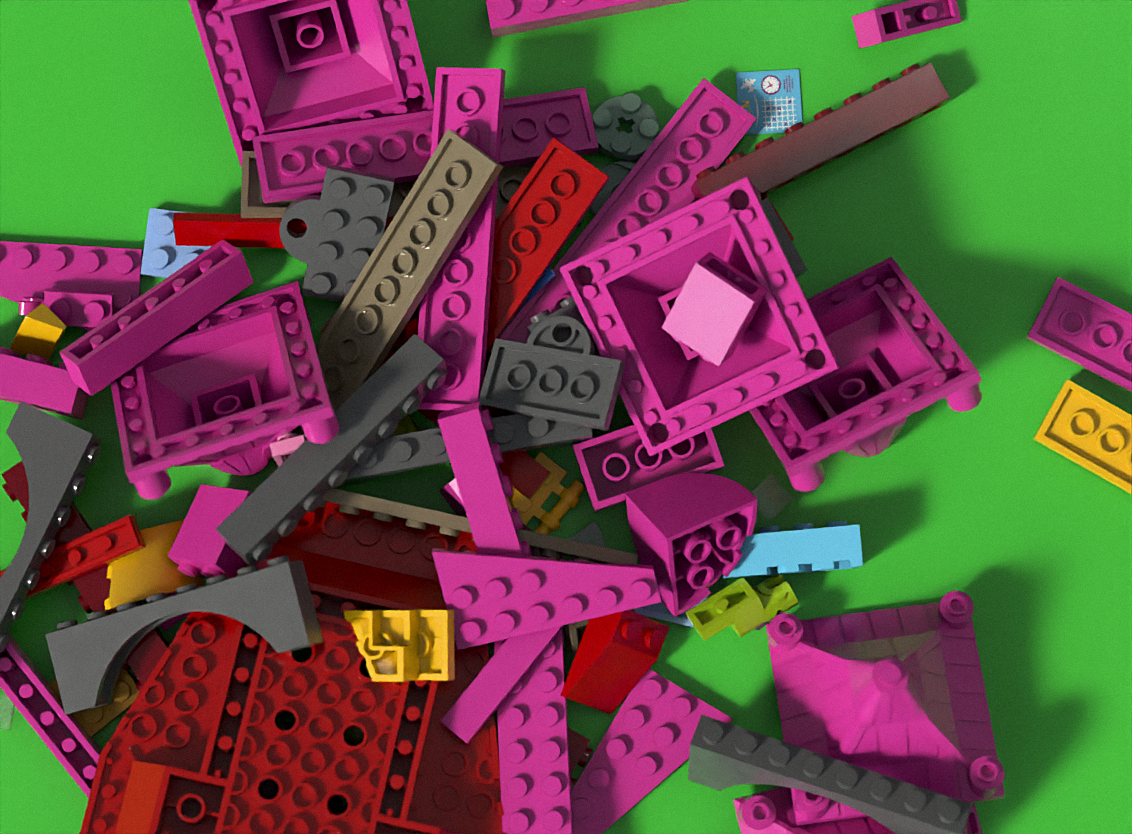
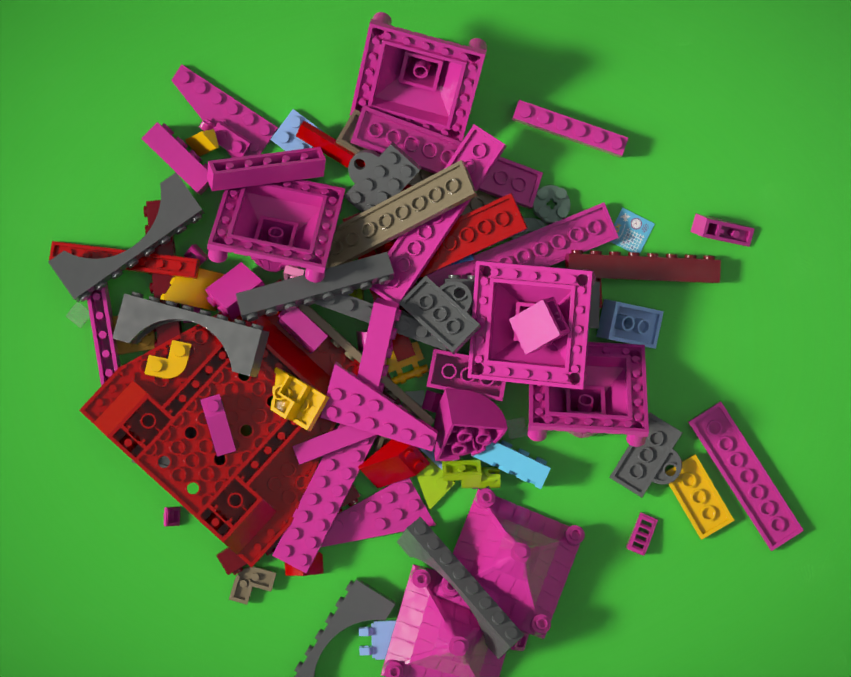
camera: 30 degrees right, 5 degrees up
none -> yellow plate [145,340,192,379]
none -> dark pink slope [183,244,209,267]
none -> dark pink slope [200,394,236,456]
none -> dark pink brick [277,308,328,354]
none -> lime wing [417,456,456,509]
none -> dark pink slope [422,390,443,413]
none -> light blue slope [596,299,664,349]
none -> dark grey plate [609,412,683,498]
none -> dark pink slope [626,512,658,556]

